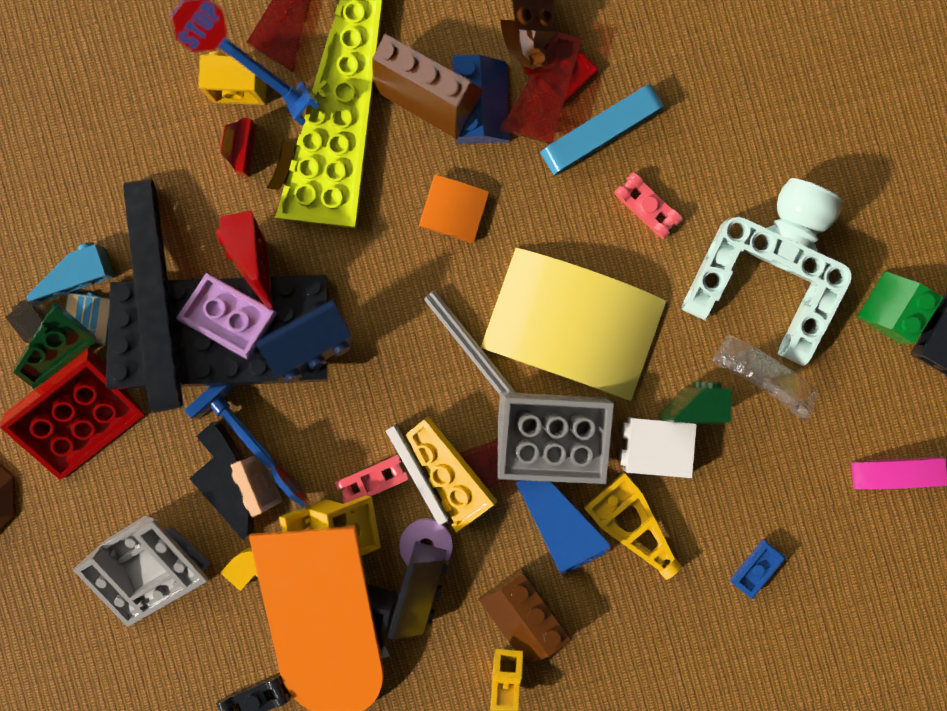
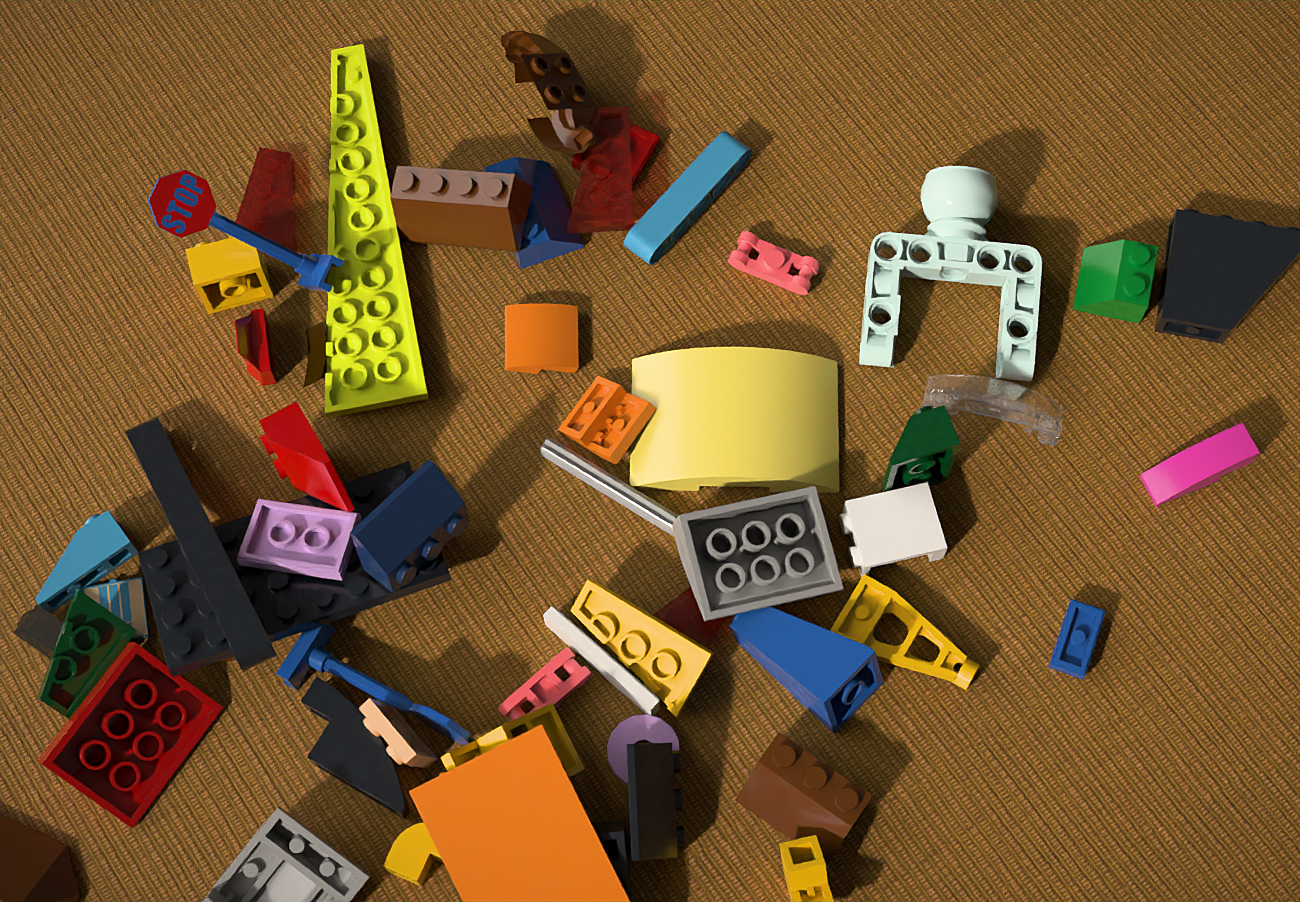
camera: 15 degrees left, 20 degrees down
none -> orange slope [558,376,656,464]

